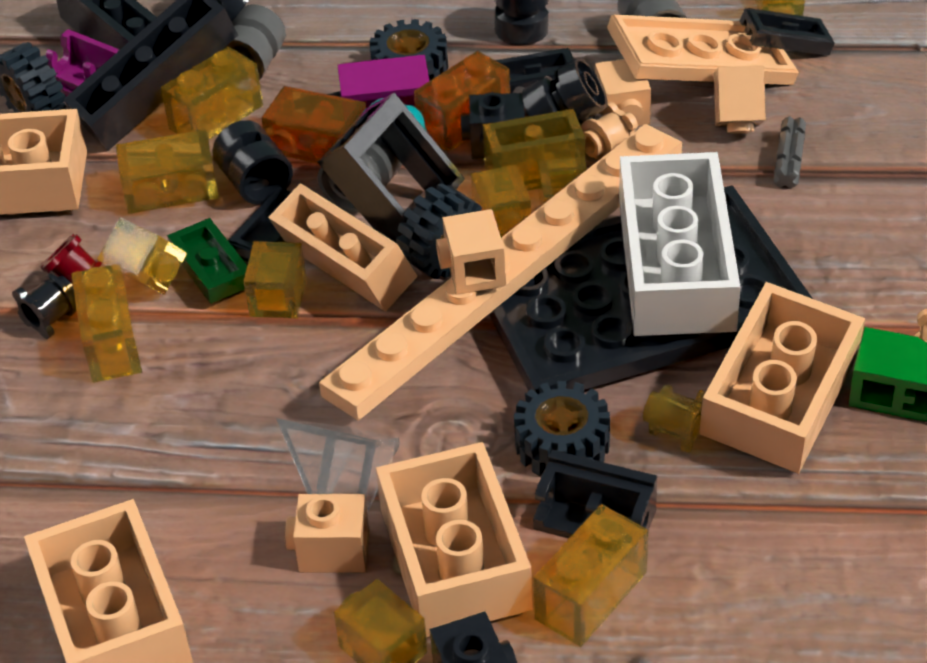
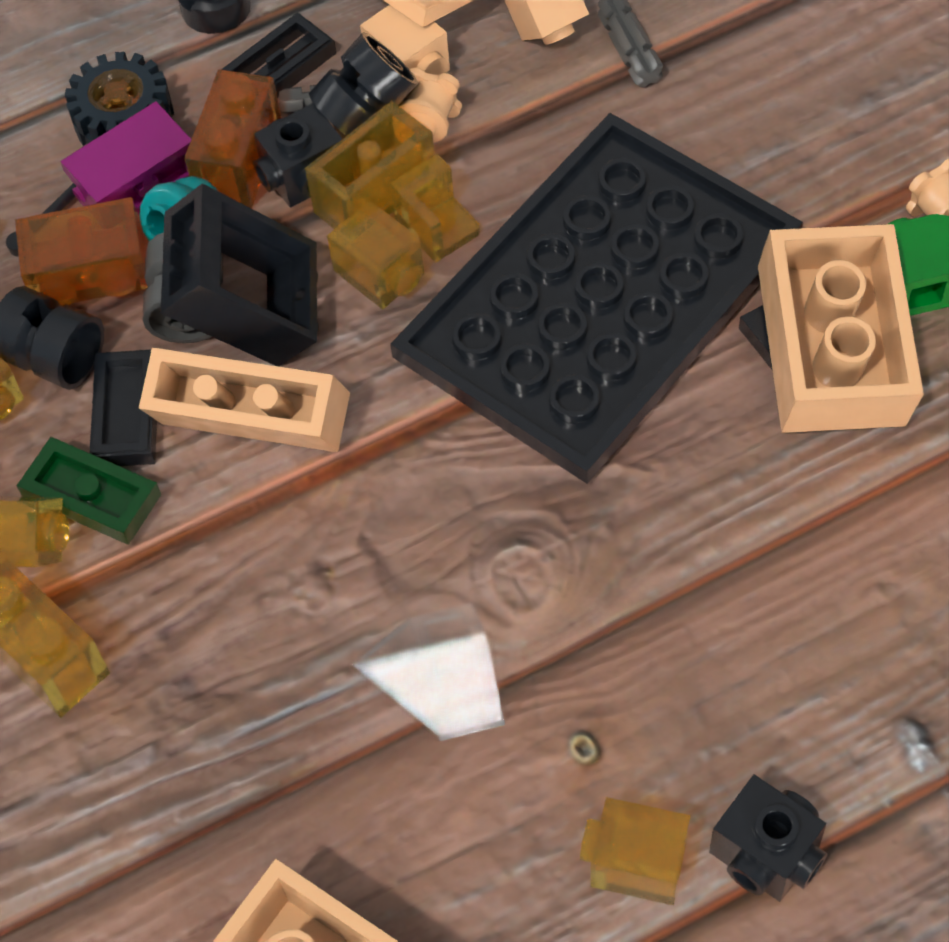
camera: 30 degrees left, 15 degrees up
clear yellow brick [244,241,307,318] -> none
light nougat brick [285,494,370,573] -> none
light nougat plate [319,124,682,421] -> none
light nougat brick [376,442,533,638] -> none
black wheel [396,184,482,279] -> none
light nougat brick [436,209,506,294] -> none
black wheel [514,381,610,476] -> none
black hinge [533,450,657,556] -> none
clear yellow brick [533,504,648,647] -> none
white brick [619,152,740,336] -> none
clear yellow brick [643,384,706,453] -> none

